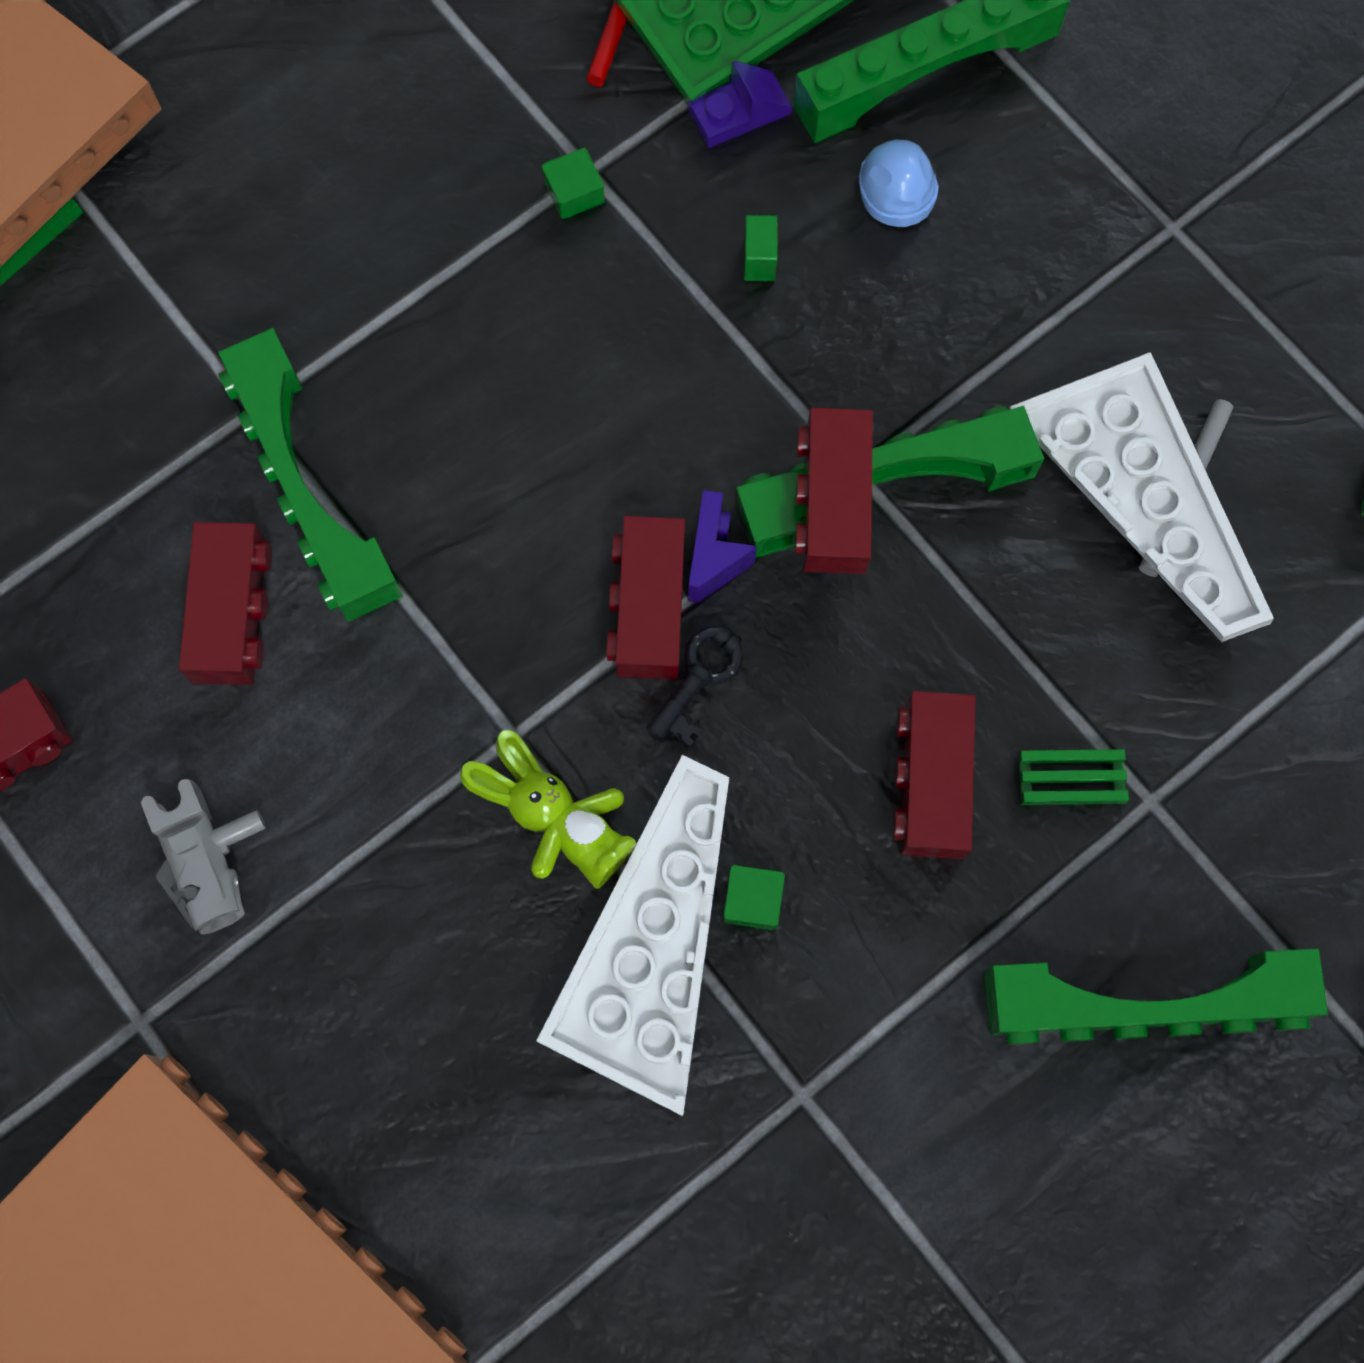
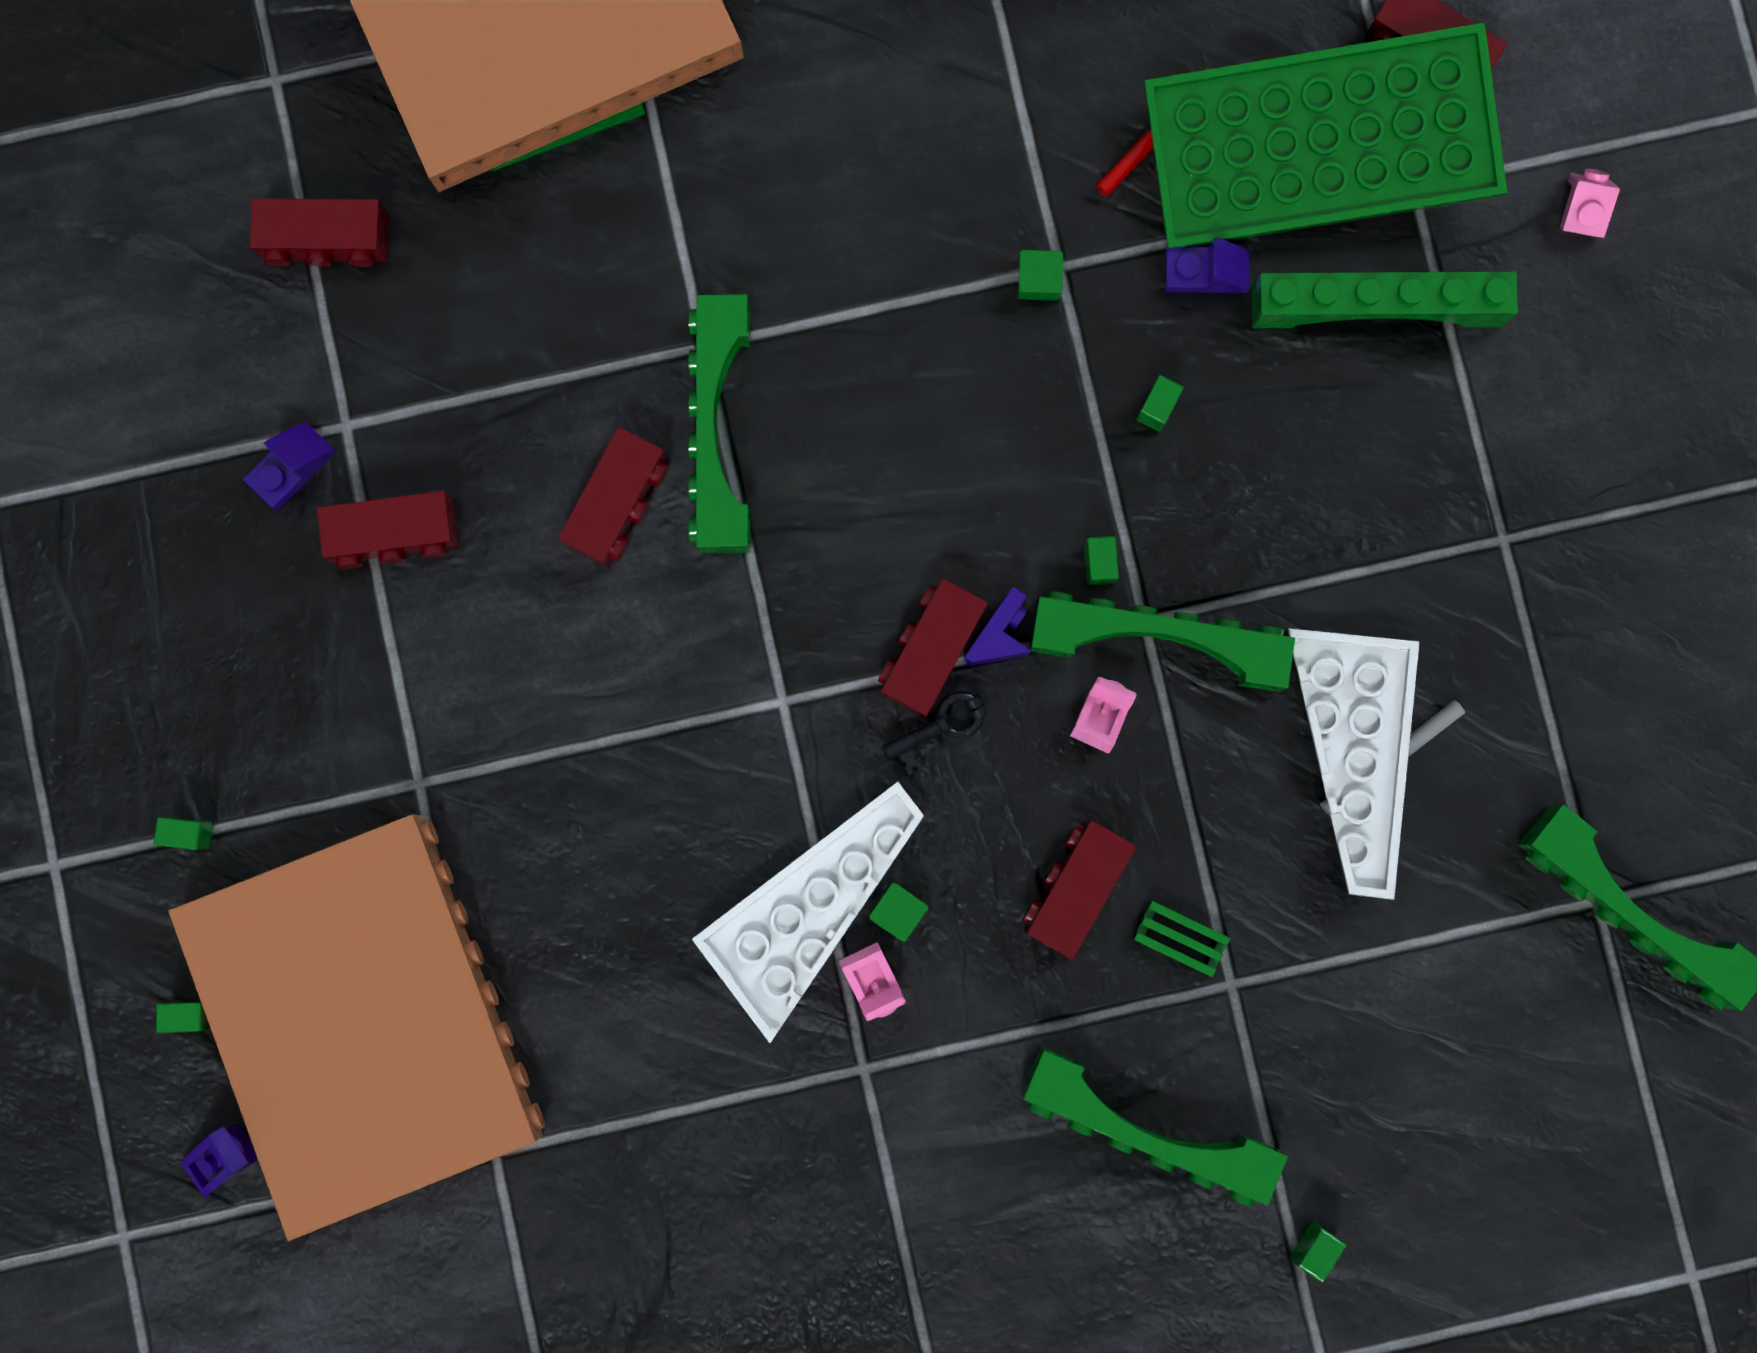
camera: 30 degrees right, 10 degrees up
light grey piece [141,779,266,935] -> none
lime animal [460,730,636,889] -> none
dark red brick [794,408,873,574] -> none
light blue hat [859,140,938,227] -> none
none -> bright pink bracket [839,942,906,1021]
none -> bright pink bracket [1070,677,1137,754]
none -> green piece [1083,536,1119,586]

